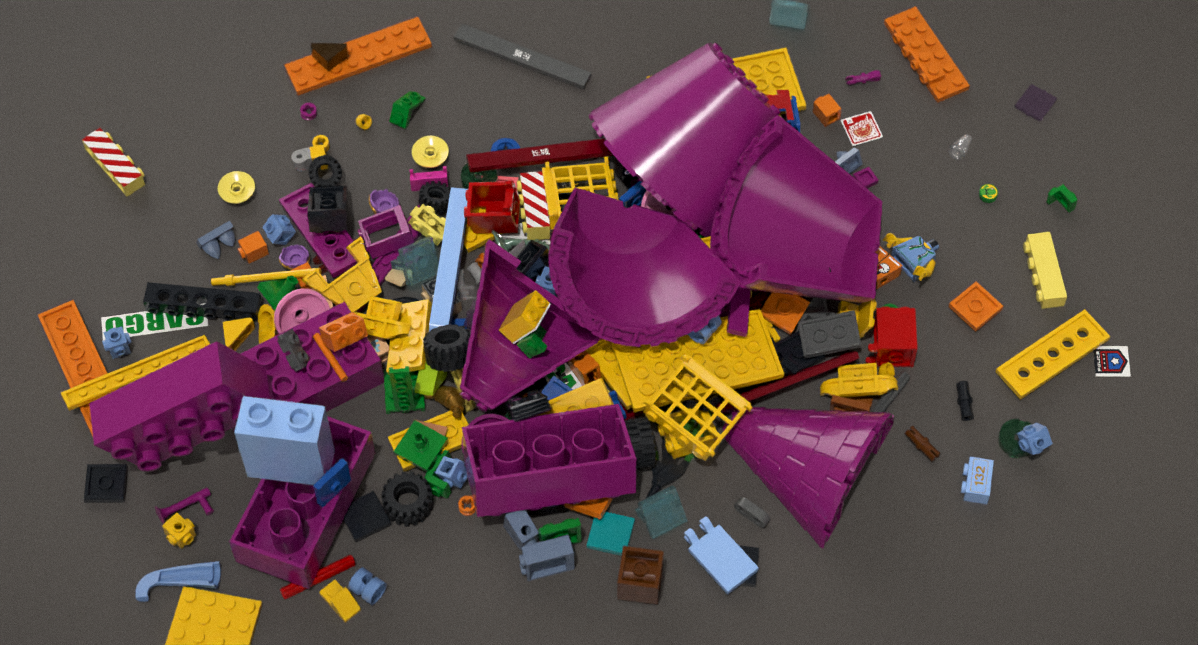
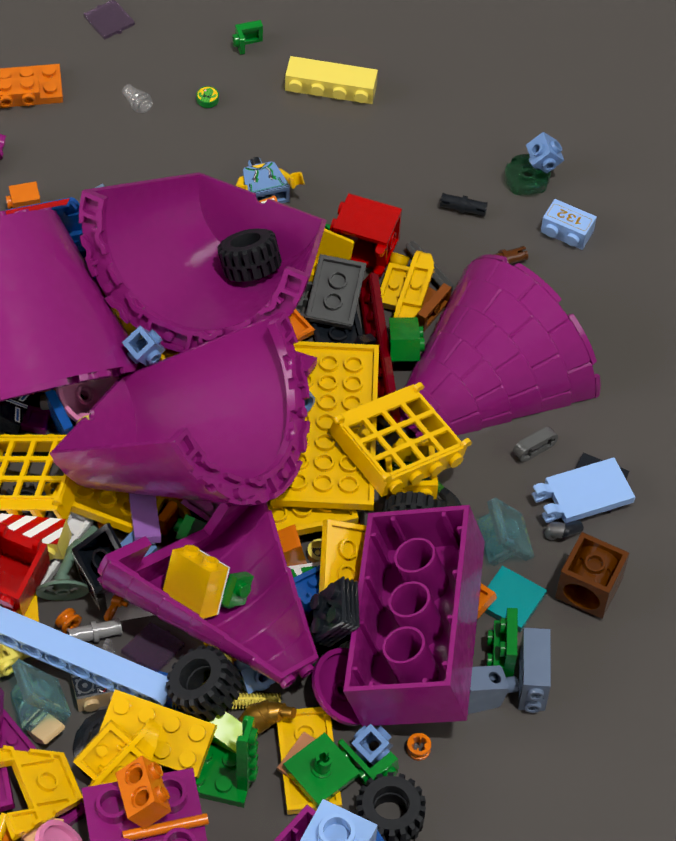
camera: 75 degrees left, 5 degrees down
sticker [841,111,883,146] -> none
orange plate [948,281,1004,332] -> none
yellow plate [996,309,1110,400] -> none
sticker [1093,346,1131,377] -> none
none -> medium blue brick [122,326,166,366]
none -> black tyre [217,228,282,282]
none -> green brick [389,317,425,361]
none -> arm [545,520,584,540]

